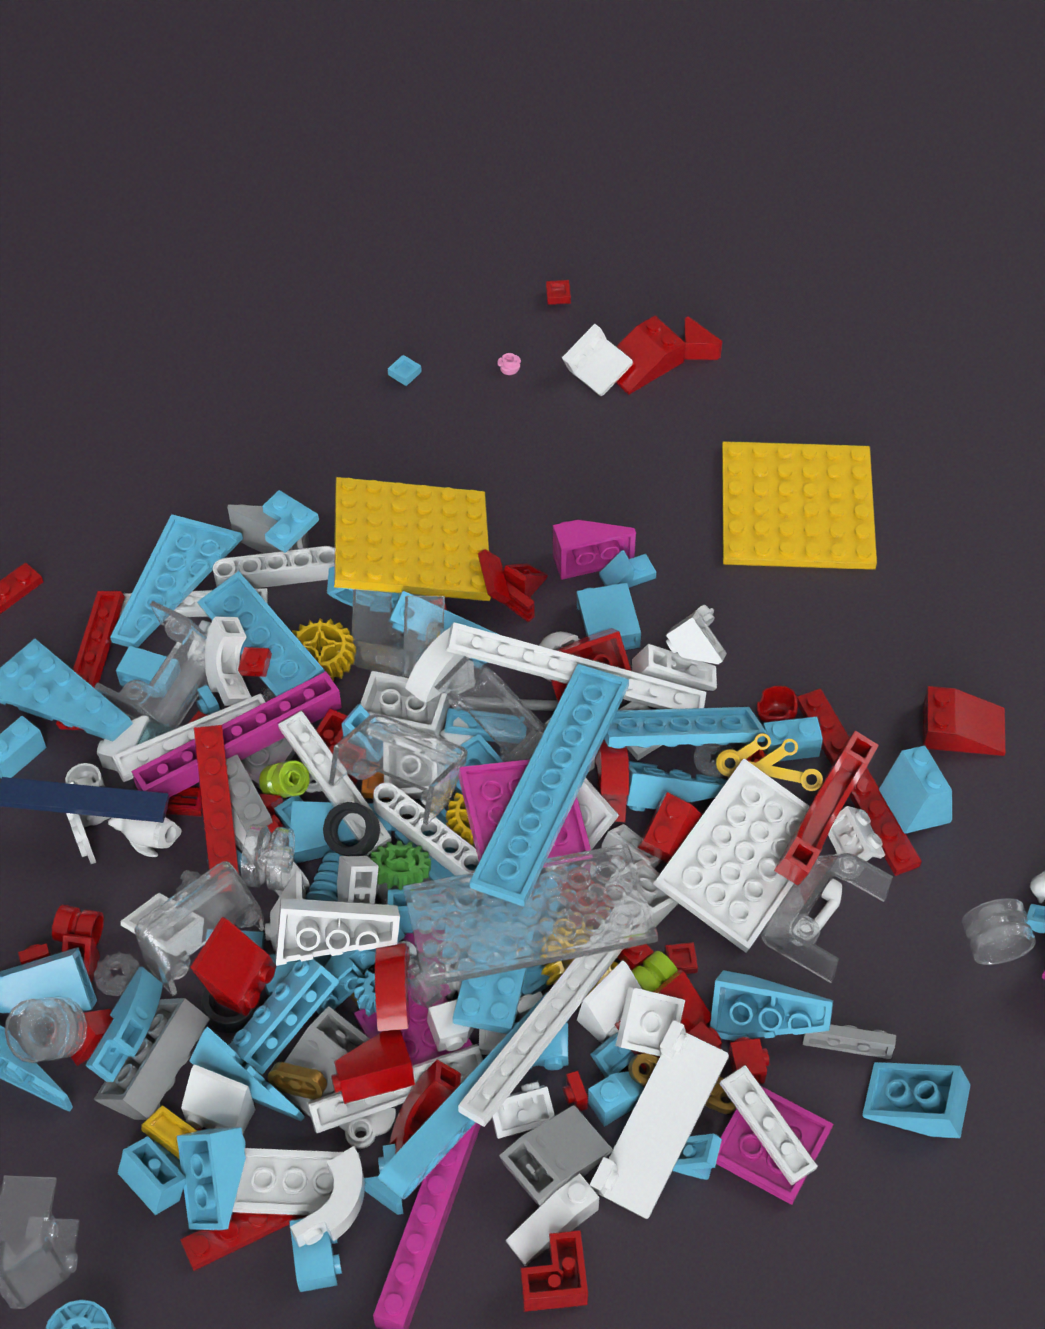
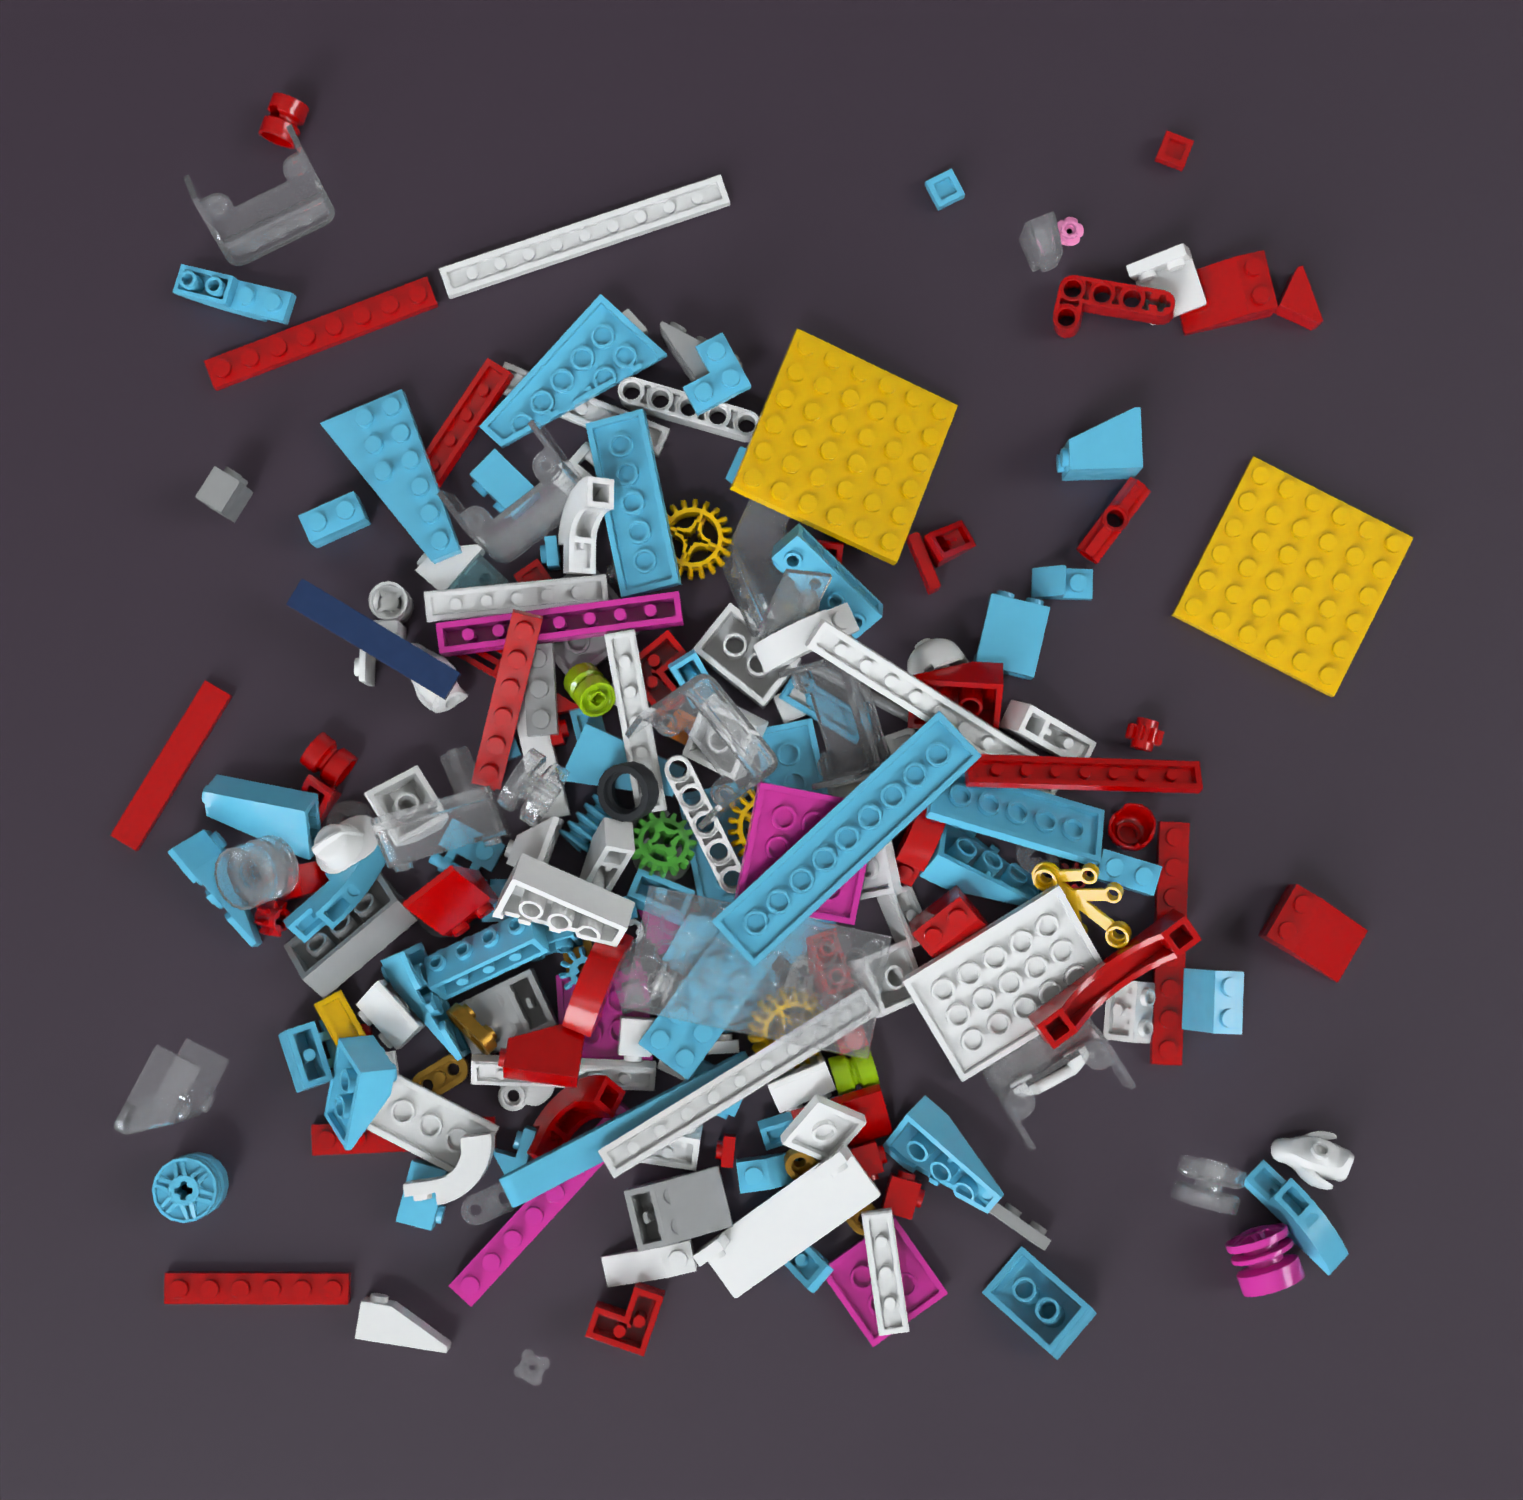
camera: 20 degrees right, 30 degrees up
red plate [18,943,52,965] -> none
red plate [238,647,272,677] -> none
red tile [478,549,511,604] -> none
dark pink slope [553,520,636,580] -> none
red tile [665,942,698,974] -> none
white slope [666,611,727,664] -> none
white plate [696,605,715,626] -> none
none -> red gear [254,899,291,937]
none -> white piece [311,815,381,874]
none -> pearl gold plate [412,1054,469,1095]
none -> white plate [439,174,730,299]
none -> clear plate [461,1182,516,1225]
none -> red plate [965,754,1203,794]
none -> clear slope [1019,211,1063,272]
none -> red beam [1053,275,1175,338]
none -> medium azure slope [1056,407,1143,481]
none -> red piece [1076,477,1151,564]
none -> red gear [1125,717,1165,752]

